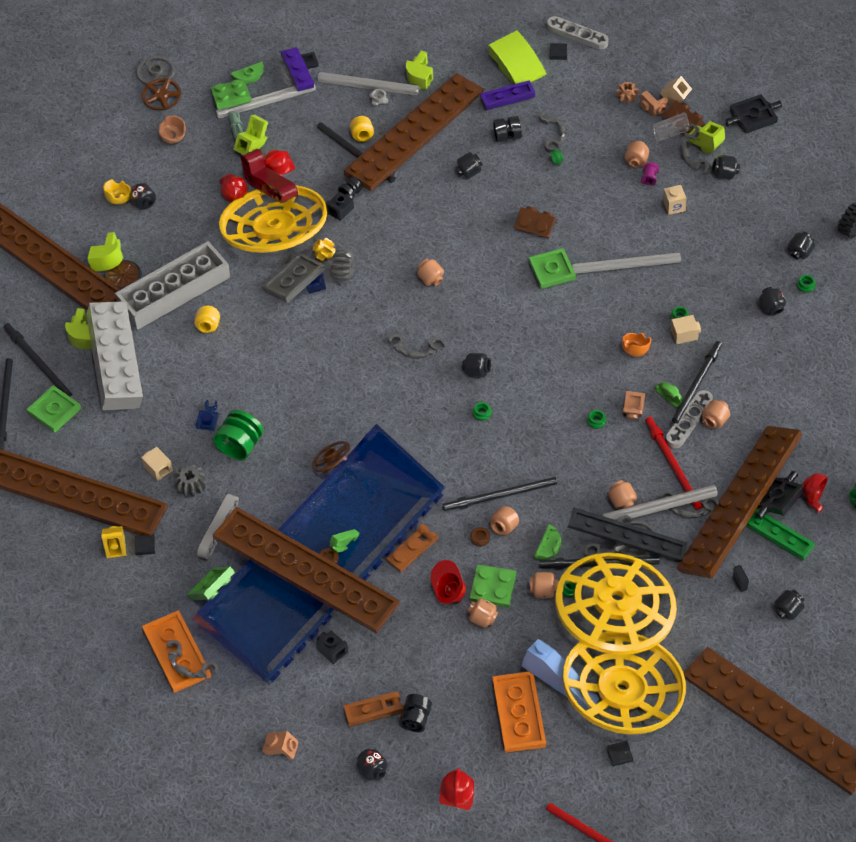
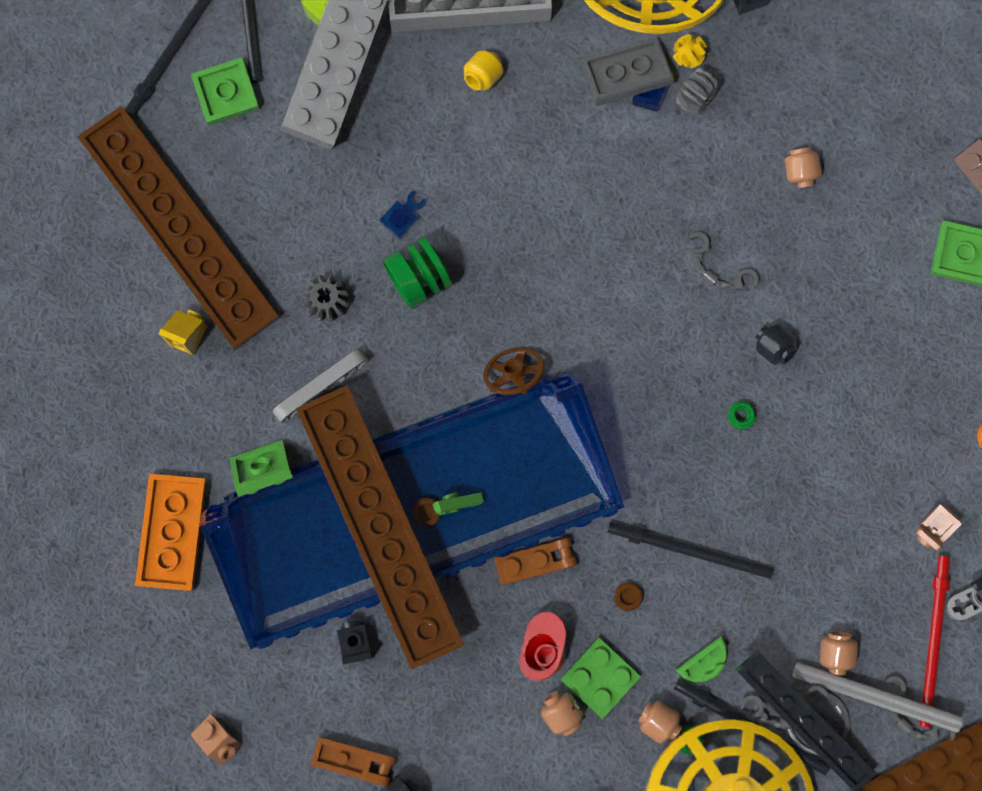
camera: 30 degrees right, 25 degrees up
black tile [135,534,155,555] -> none
tan brick [141,447,173,481] -> none
dark grey piece [166,640,219,679] -> none
black head [455,152,483,179] -> none
nougat head [490,506,519,535] -> none
green plate [587,410,606,428] -> none

